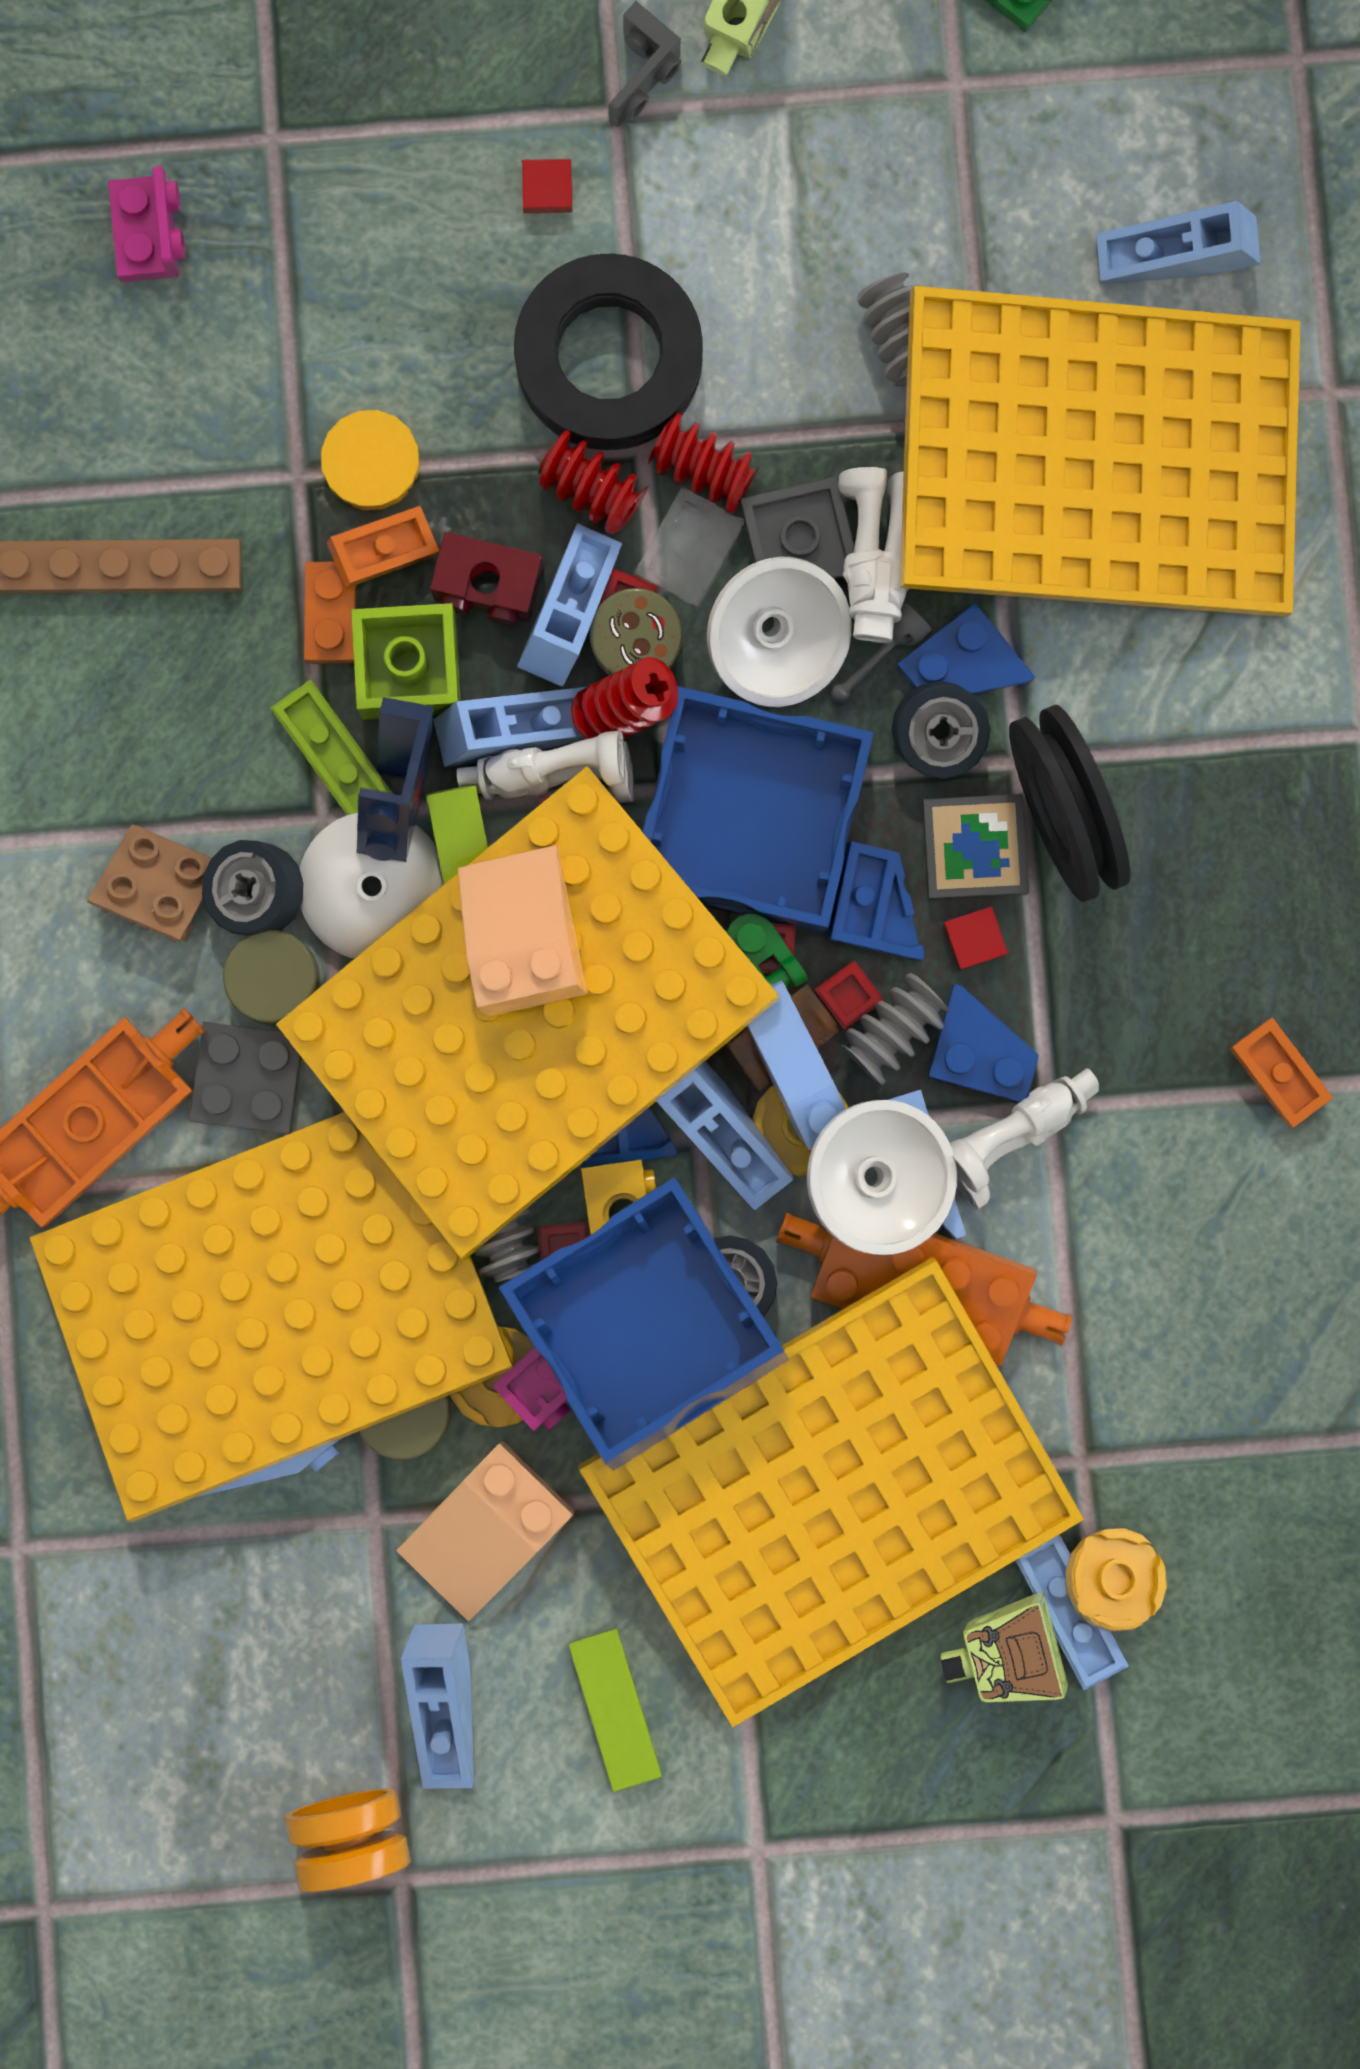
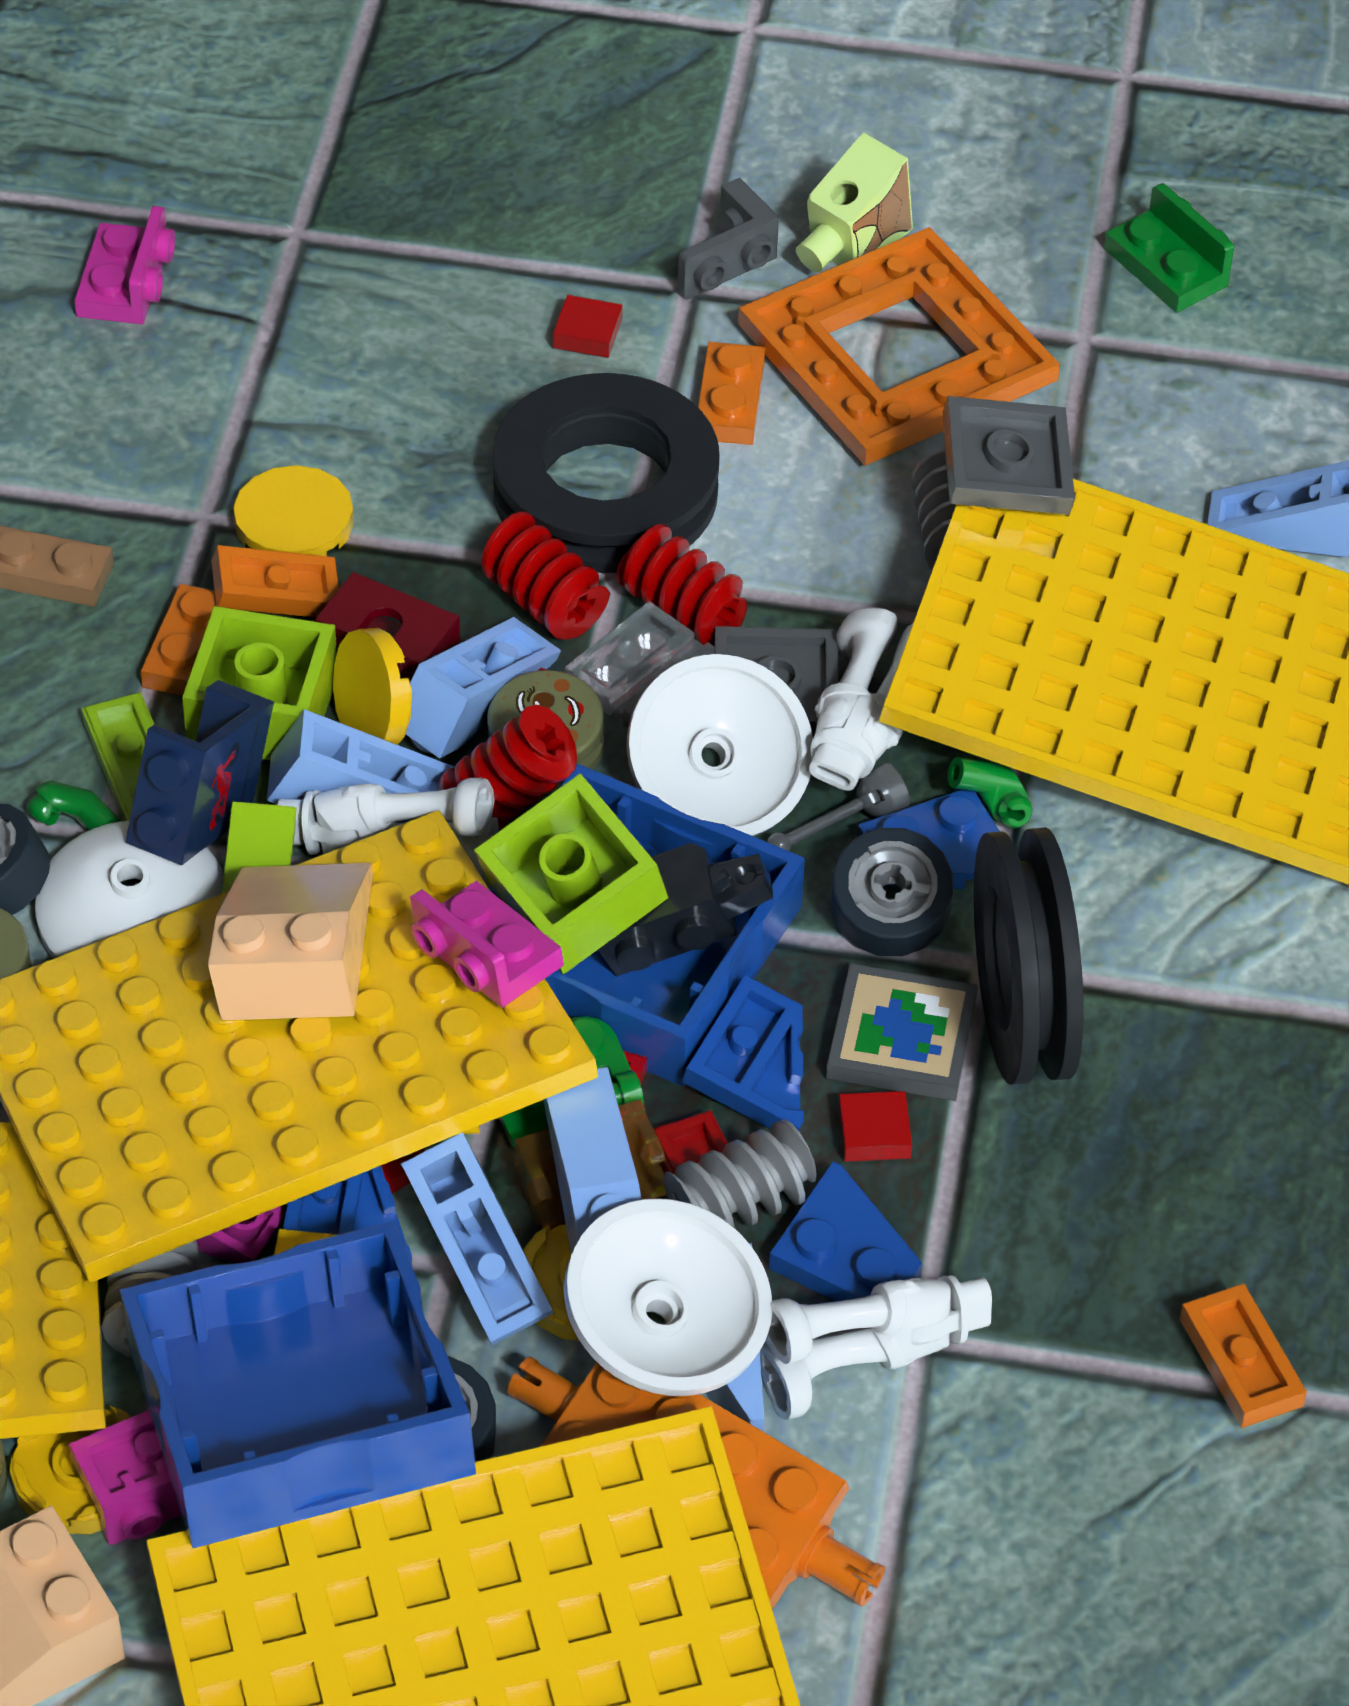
camera: 15 degrees right, 35 degrees down
none -> green arm [27,780,122,831]
none -> yellow tile [333,628,412,745]
none -> dark pink bracket [410,880,564,1008]
none -> lime brick [474,773,668,975]
none -> black hinge [598,843,773,976]
none -> orange plate [698,341,766,445]
none -> orange plate [738,227,1060,466]
none -> dark grey plate [942,396,1075,515]
none -> green arm [947,757,1033,828]

